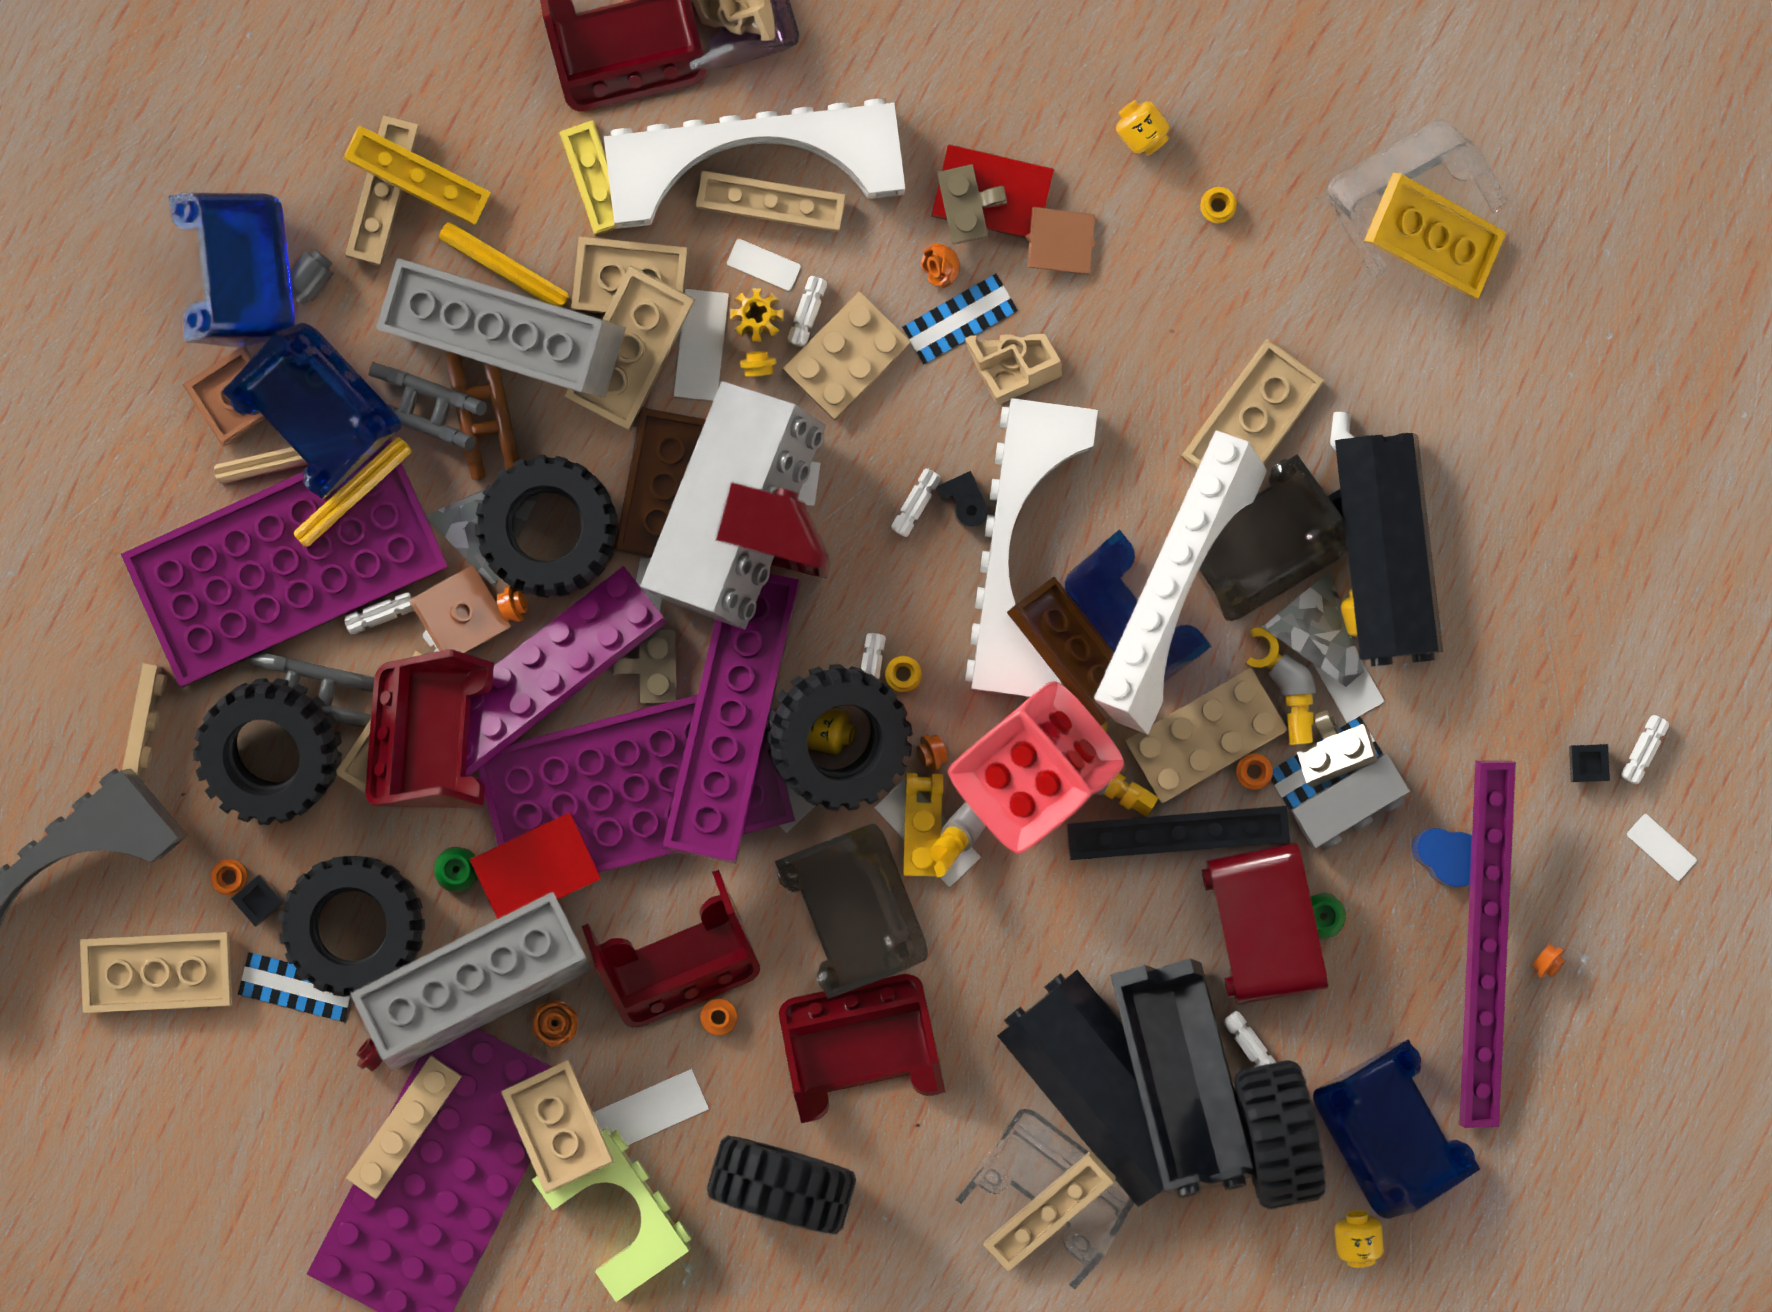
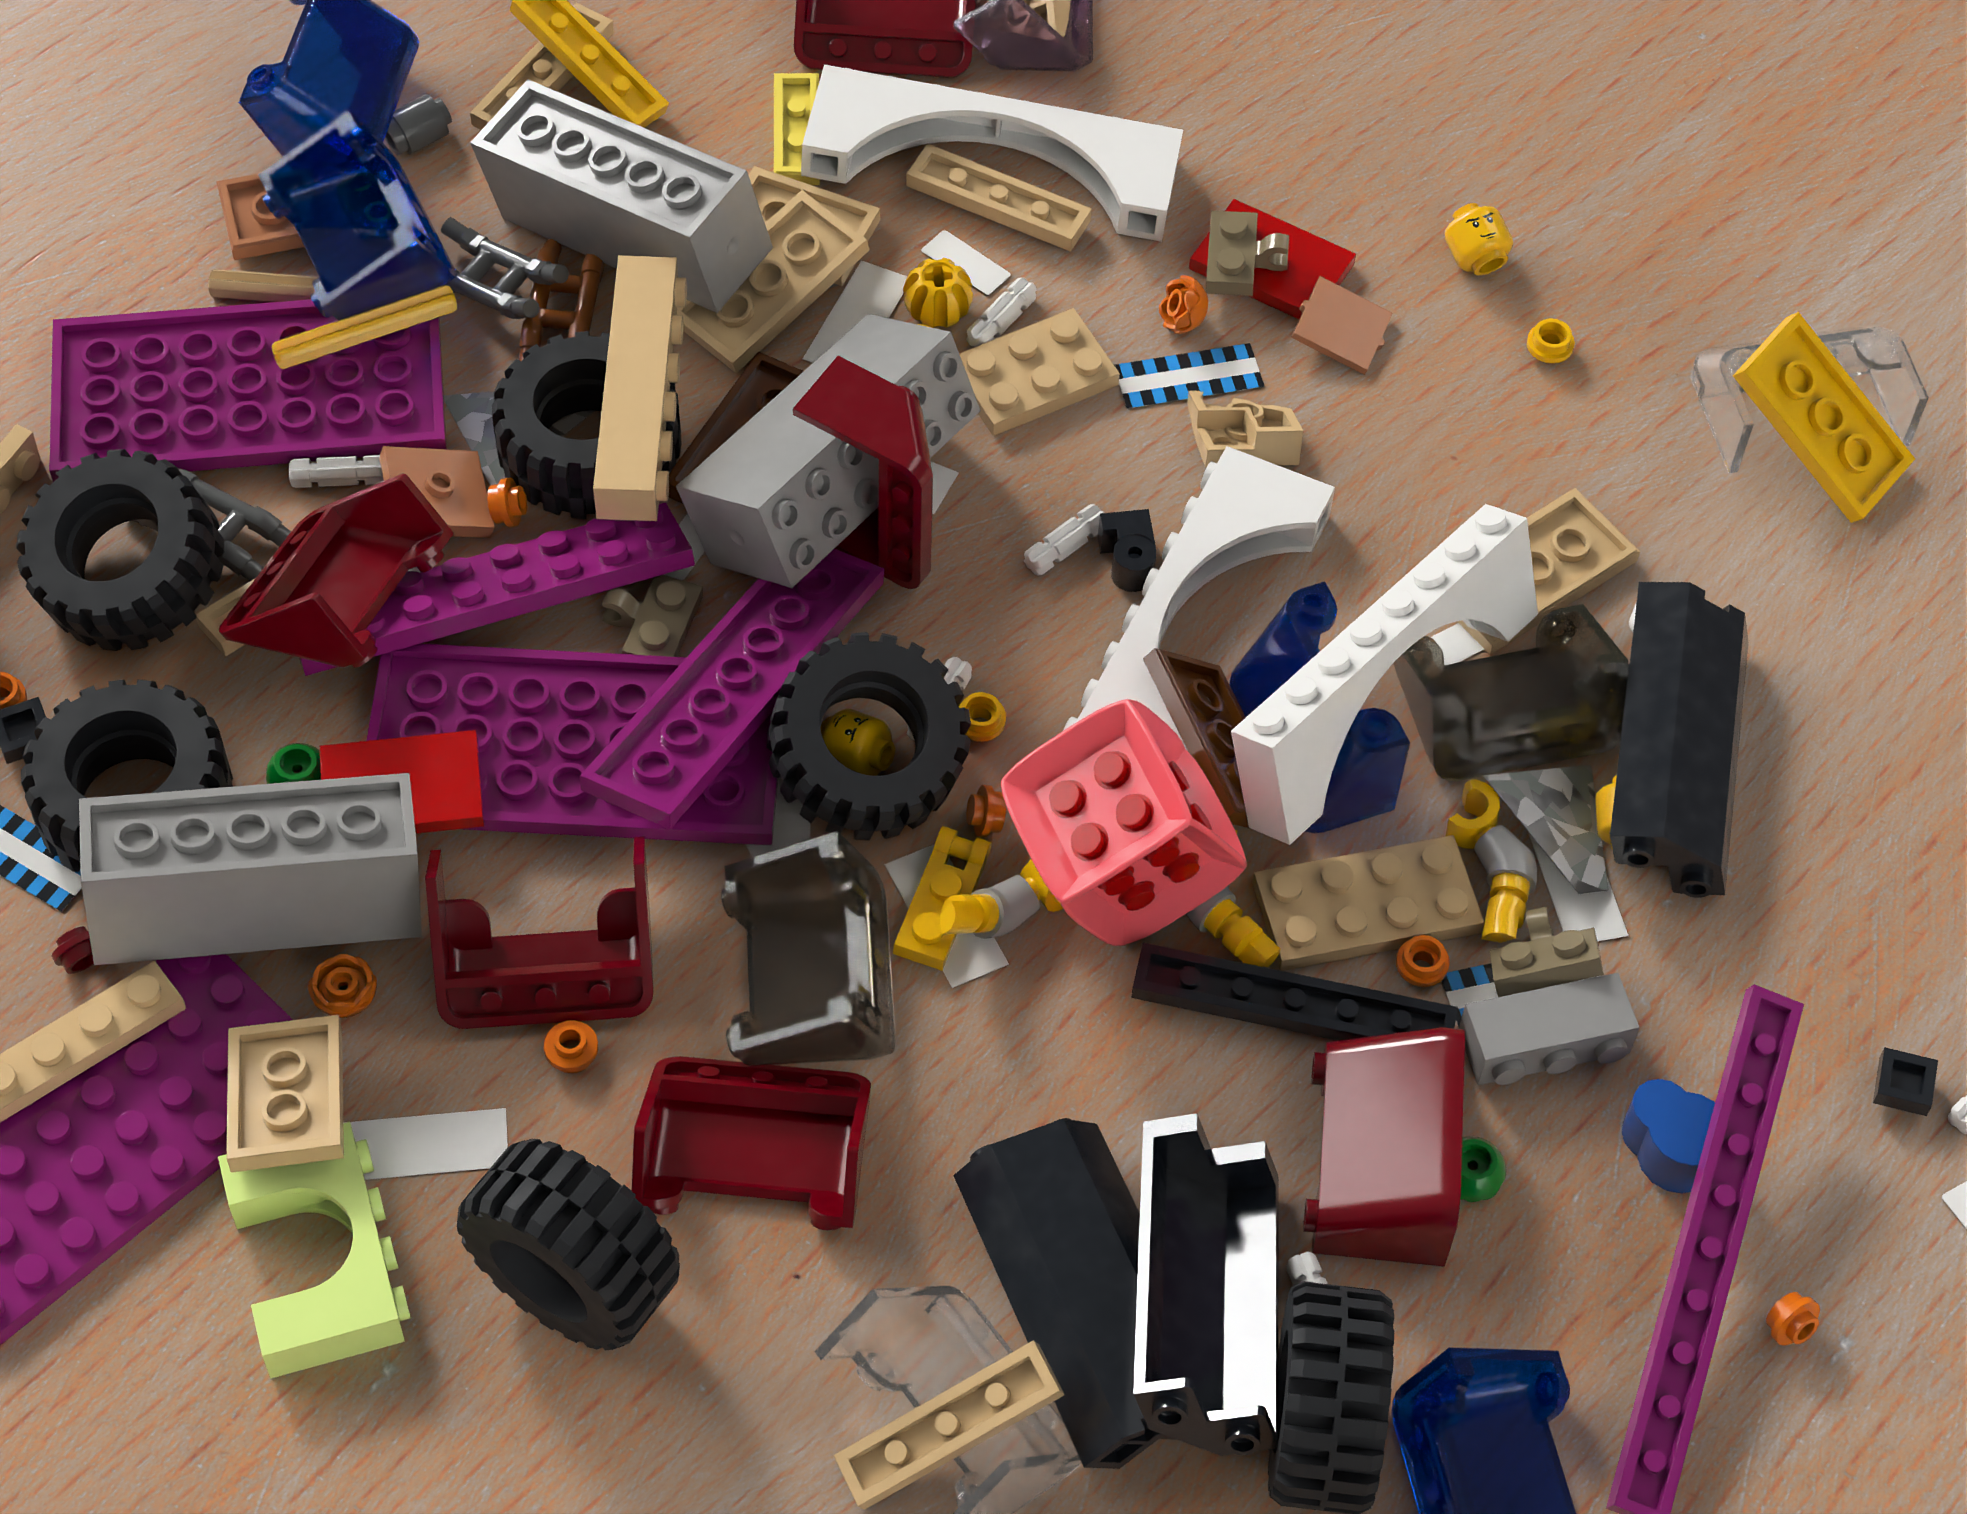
camera: 15 degrees right, 30 degrees down
none -> tan brick [593,255,687,521]

